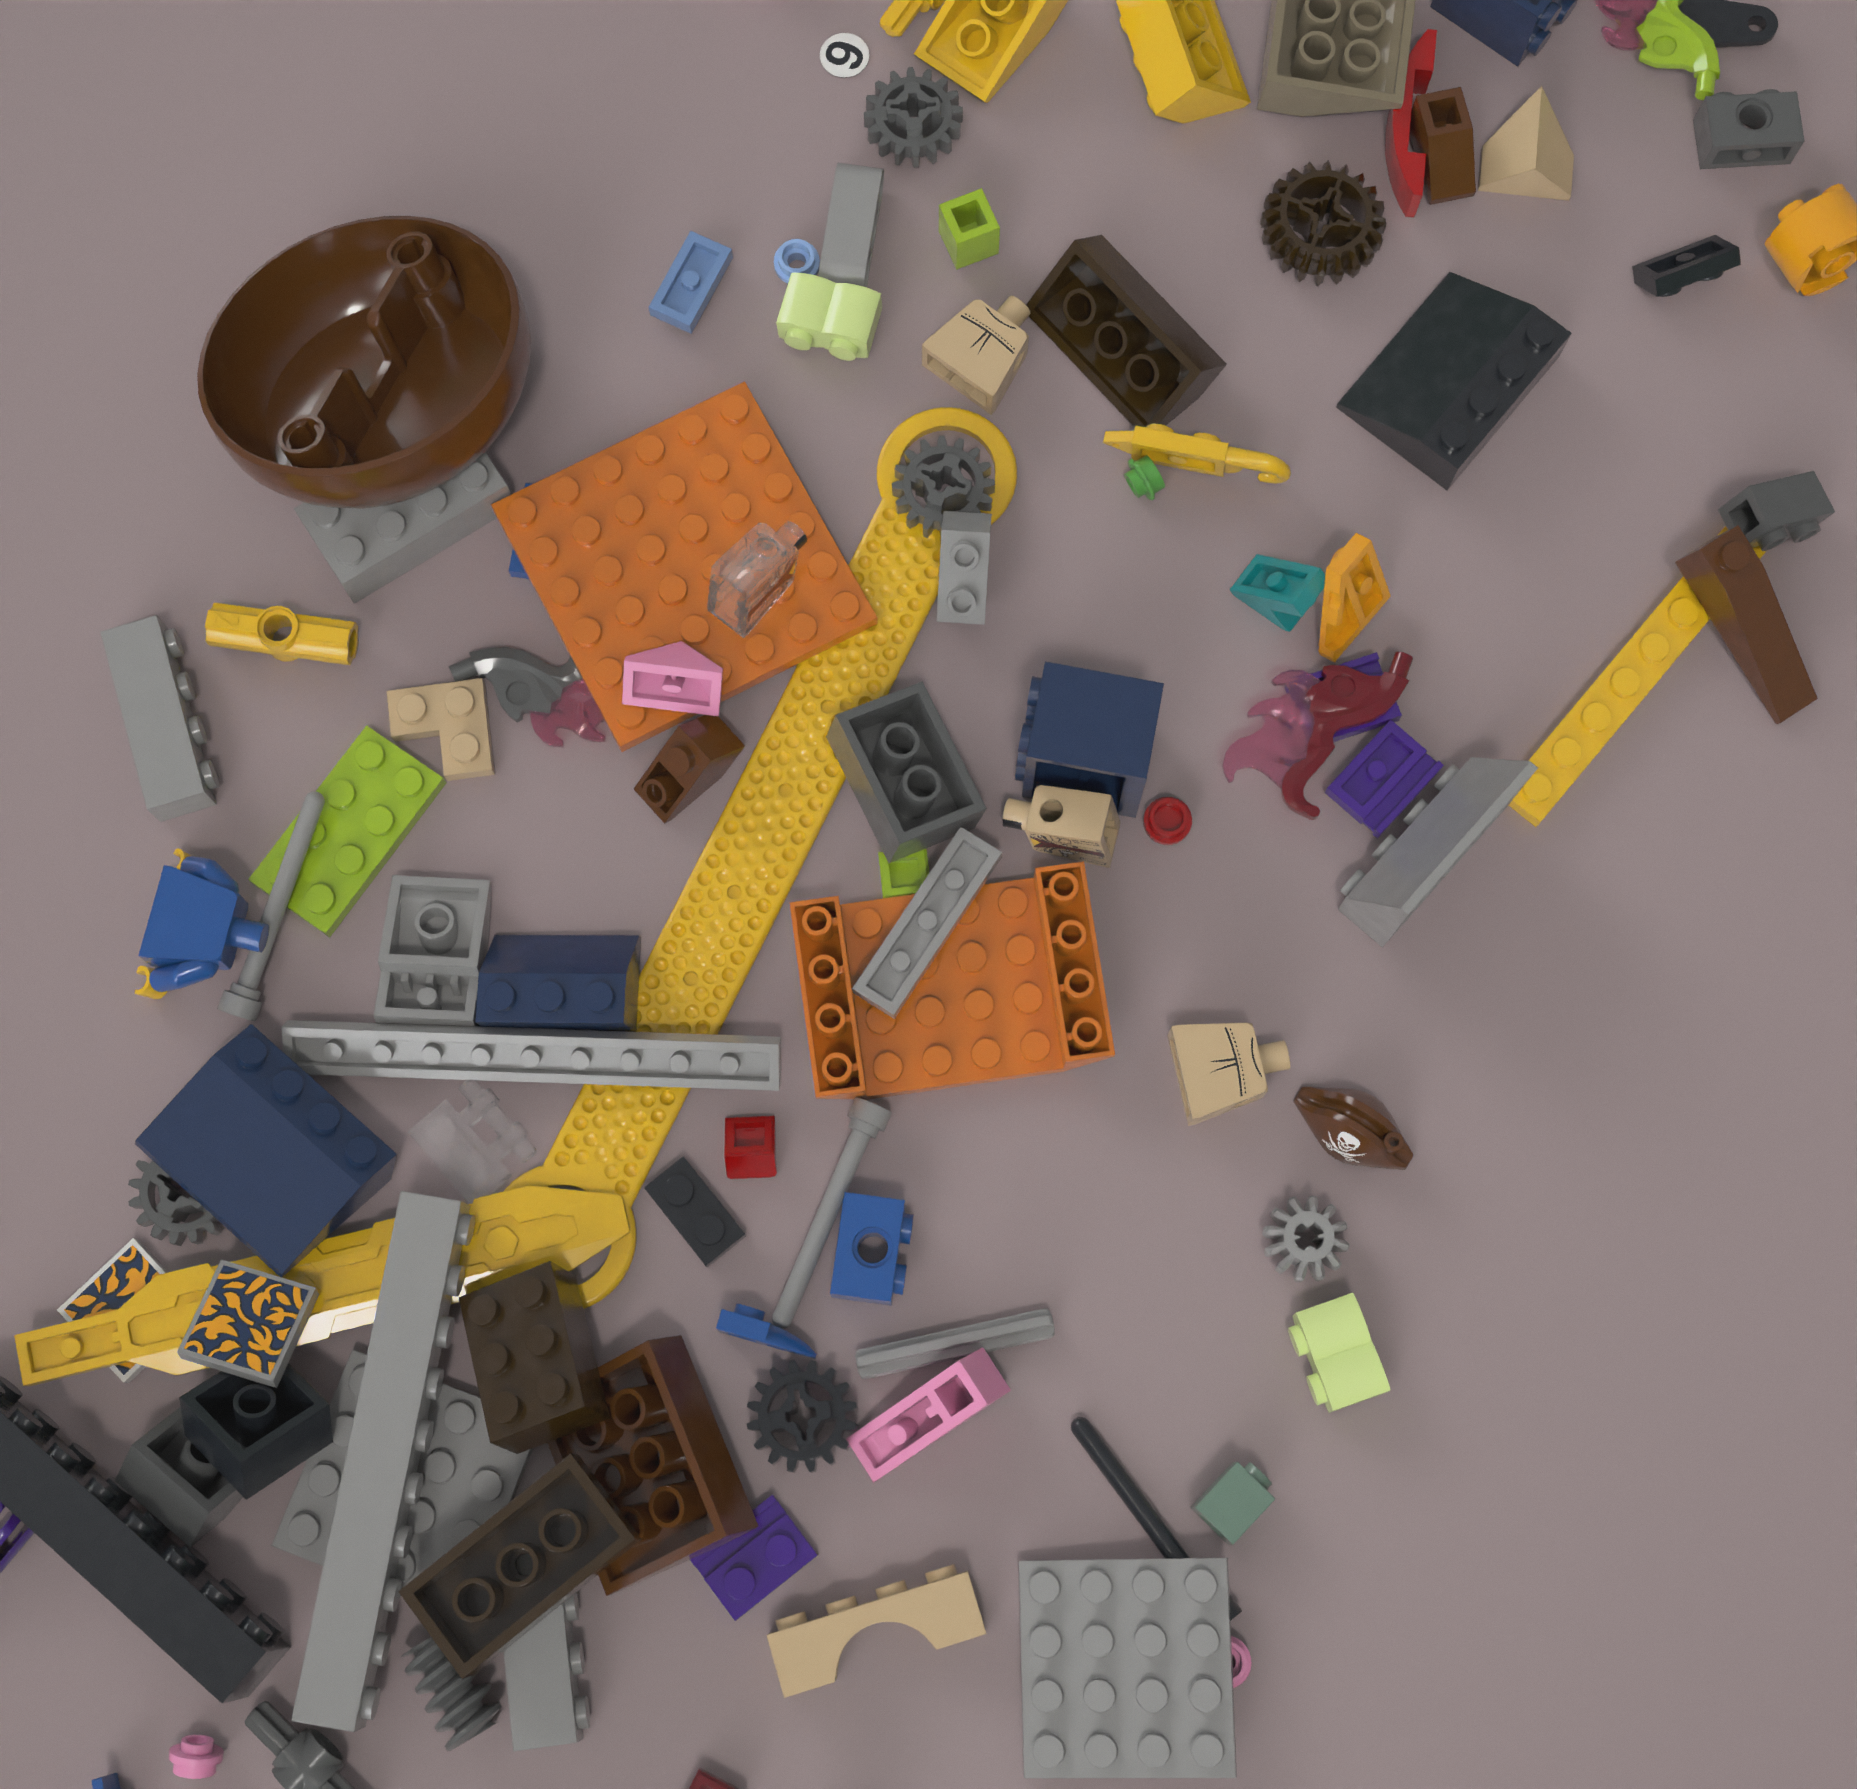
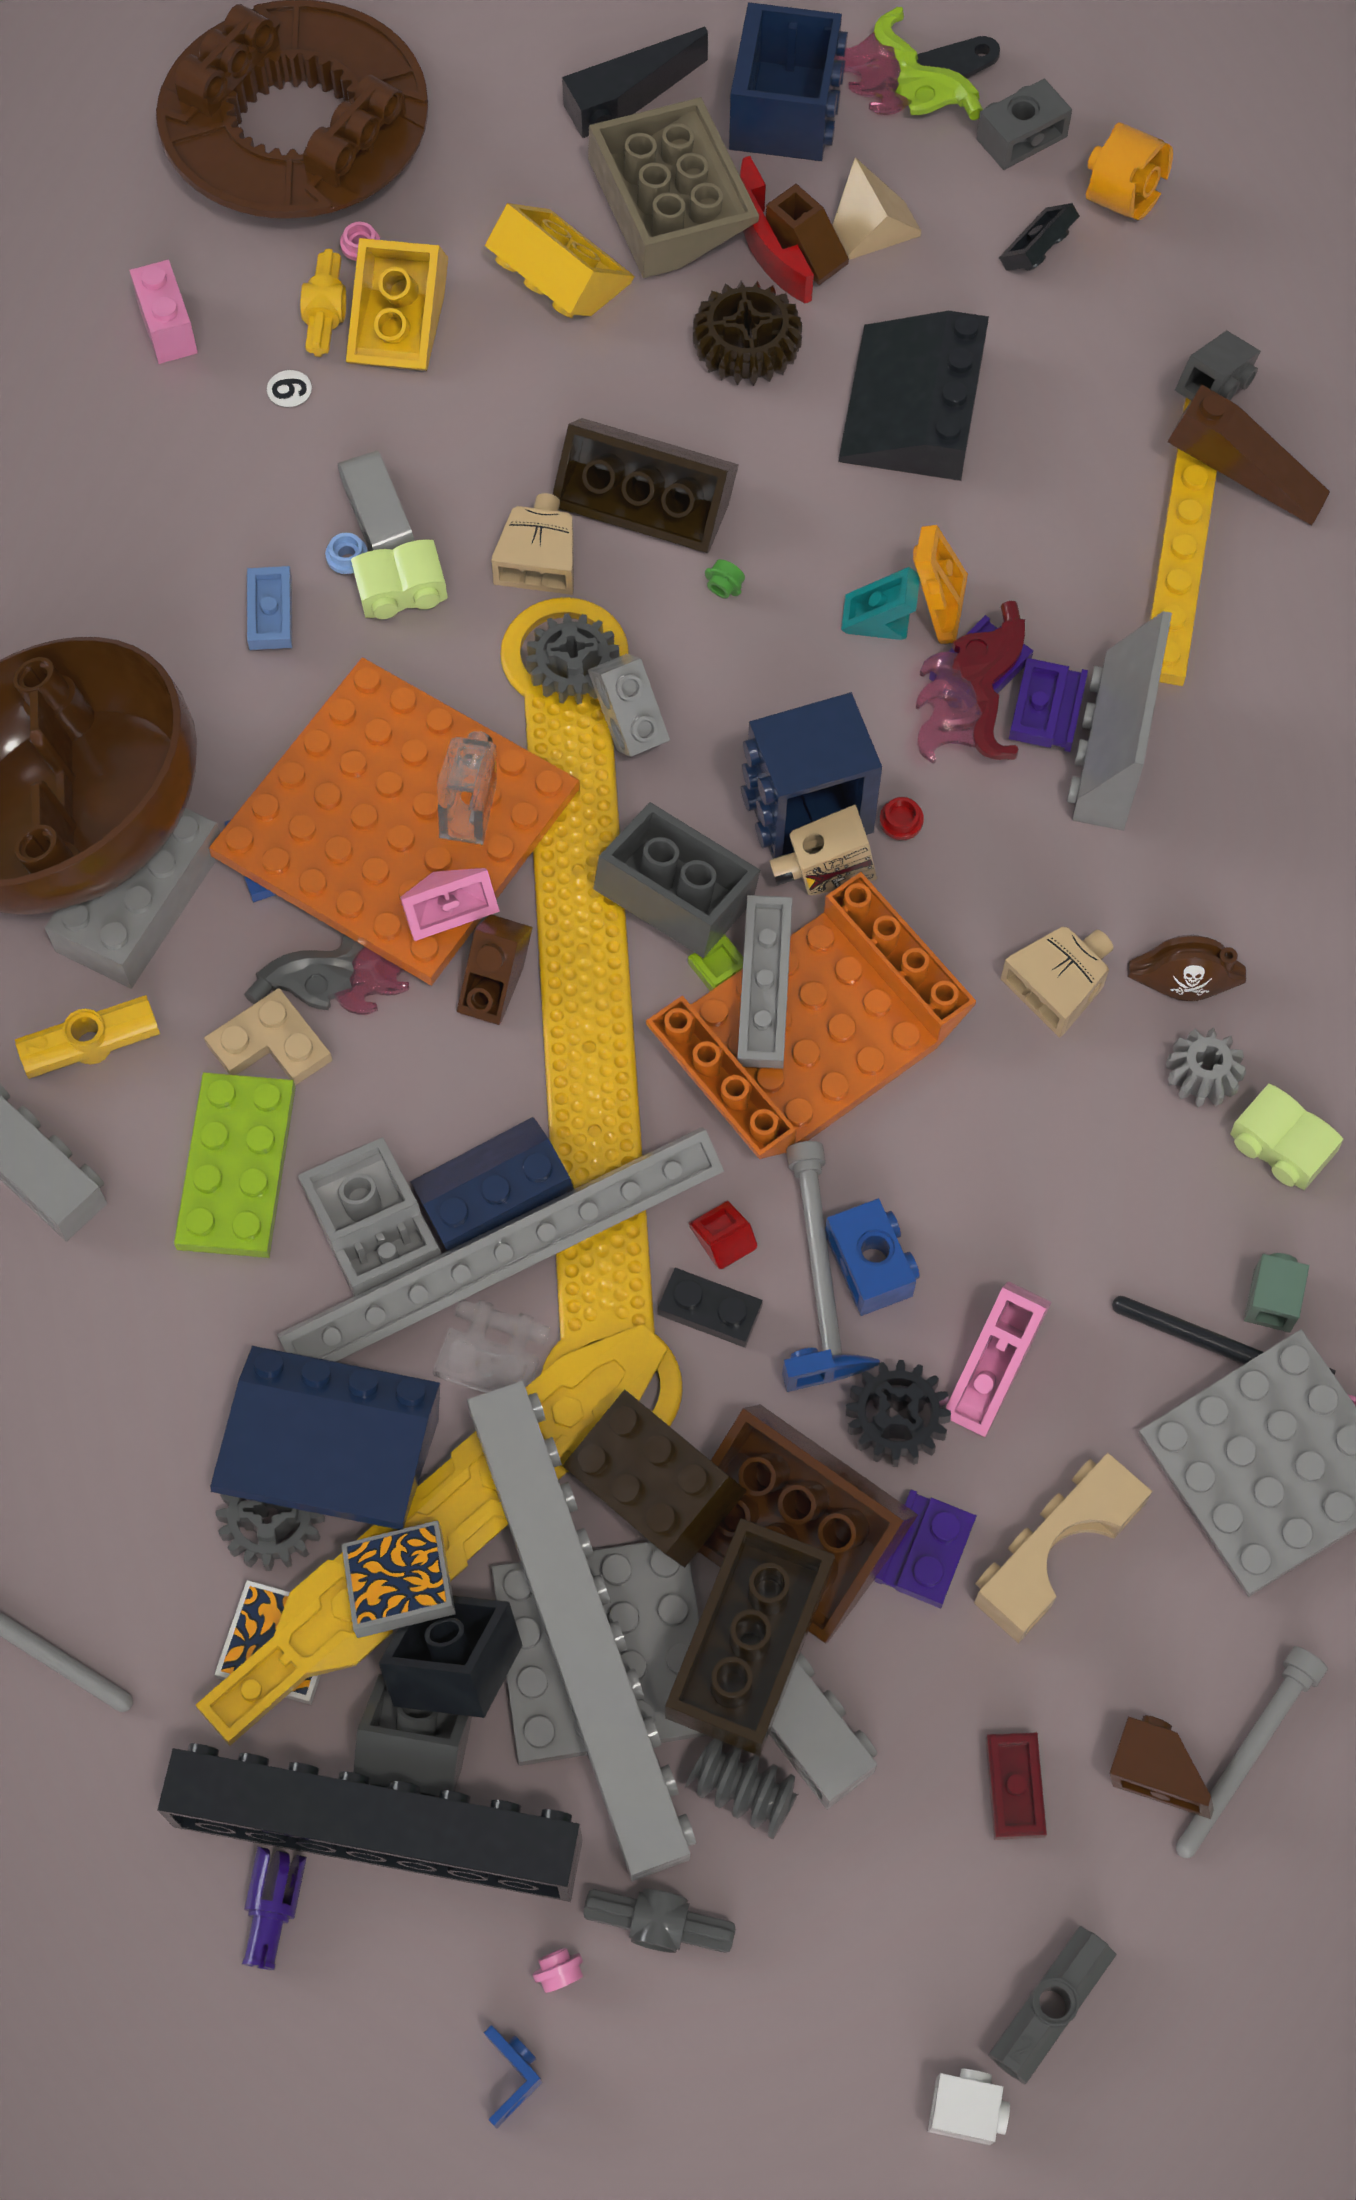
camera: 30 degrees left, 10 degrees down
blue torso [134,848,269,999] -> none
light grey piece [217,791,325,1021] -> none
light grey axle [855,1308,1055,1379] -> none
dark grey gear [864,67,963,167] -> none
lime brick [939,188,1000,270] -> none
yellow plate [1103,424,1291,484] -> none

